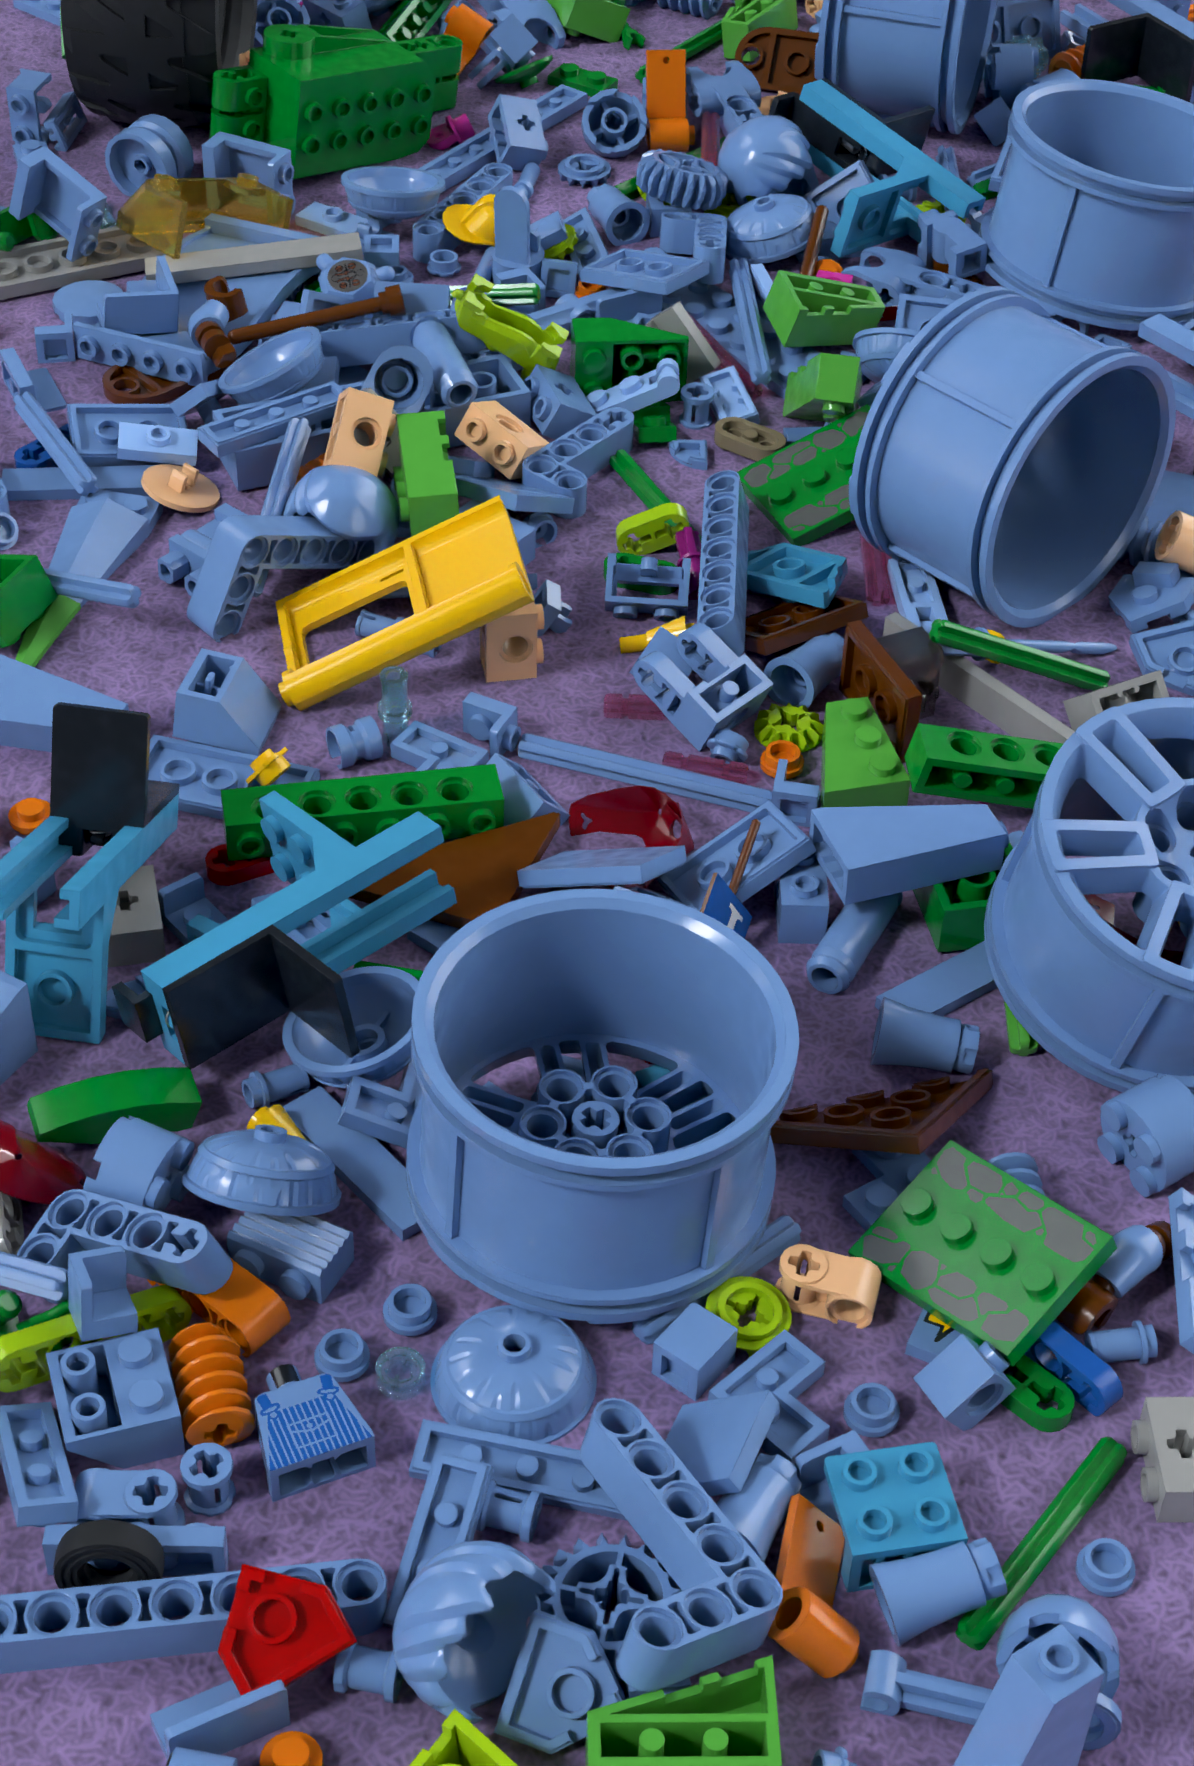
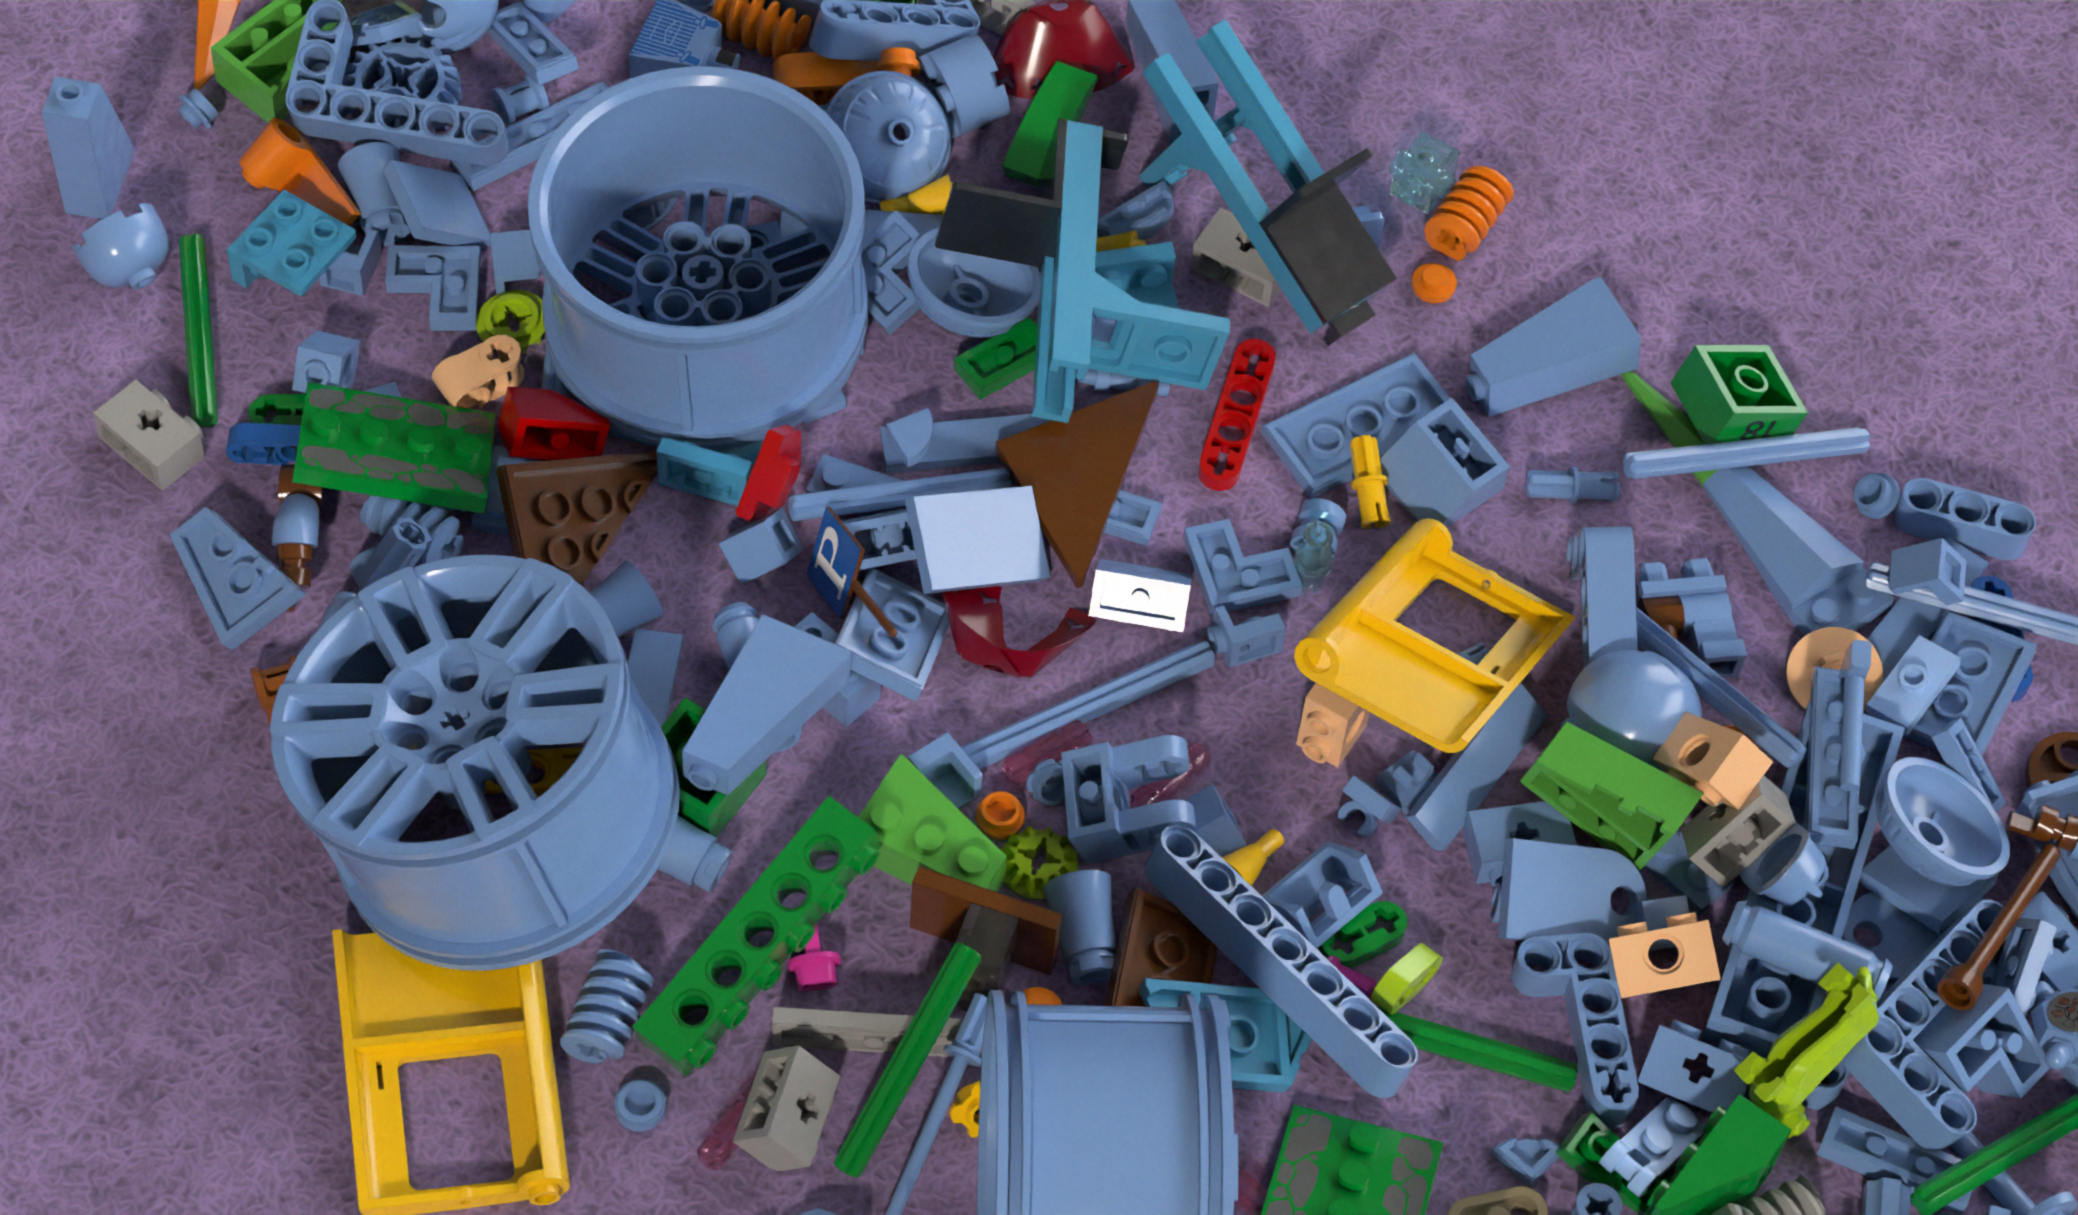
camera: 130 degrees right, 15 degrees up
medium blue bracket [158,872,228,945] -> none
green brick [221,764,504,861] -> none
yellow plate [246,747,291,786] -> none
medium blue plate [843,1383,900,1438] -> none
medium blue piece [860,1649,1122,1750] -> none
medium blue plant [869,1537,1008,1647] -> none
medium blue plate [1075,1538,1136,1597] -> none
medium blue pin [1084,1320,1158,1365] -> none
none -> medium blue piece [349,517,432,591]
none -> red slope [497,386,610,460]
none -> orange plate [876,47,921,77]
none -> yellow axle [1349,435,1391,529]
none -> medium blue axle [1524,466,1620,504]
none -> medium blue piece [1839,640,1872,791]
none -> medium blue panel [1888,538,1967,605]

